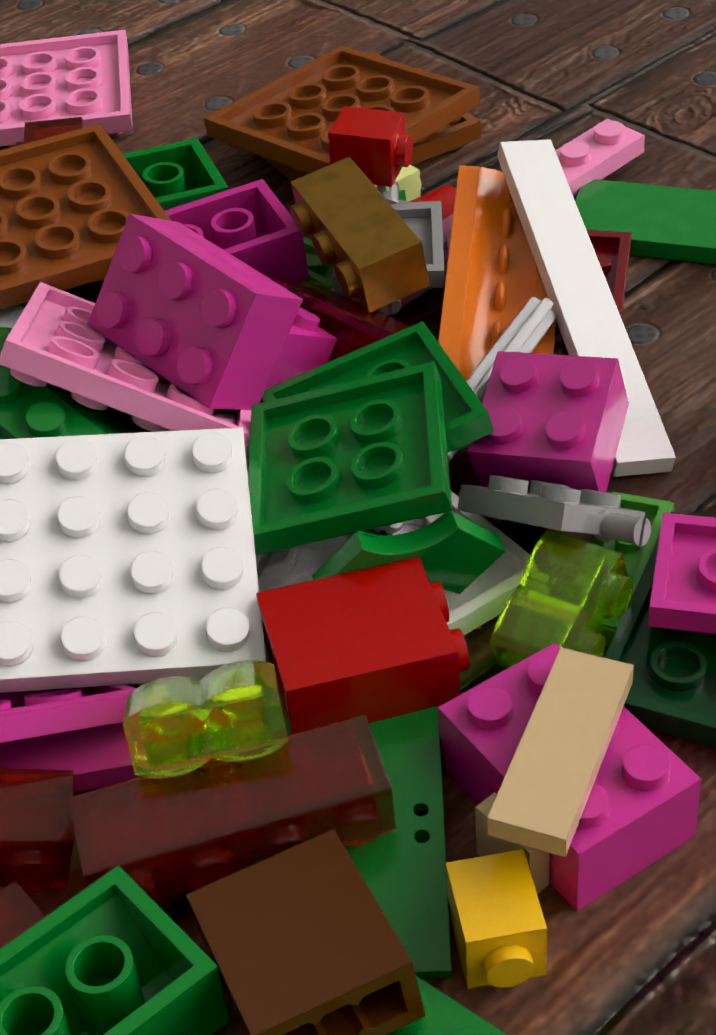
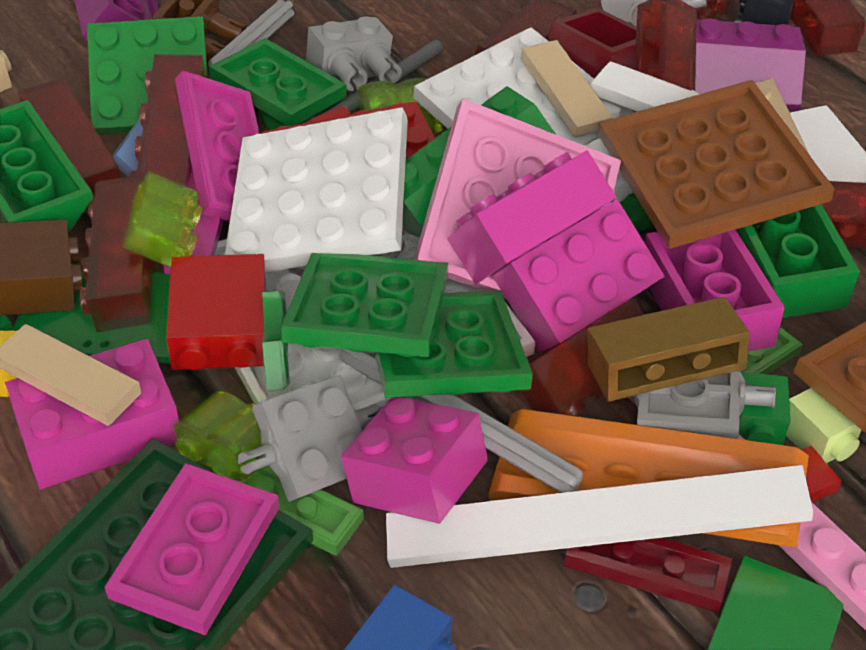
camera: 95 degrees right, 5 degrees up
red brick [328,106,413,187] -> none

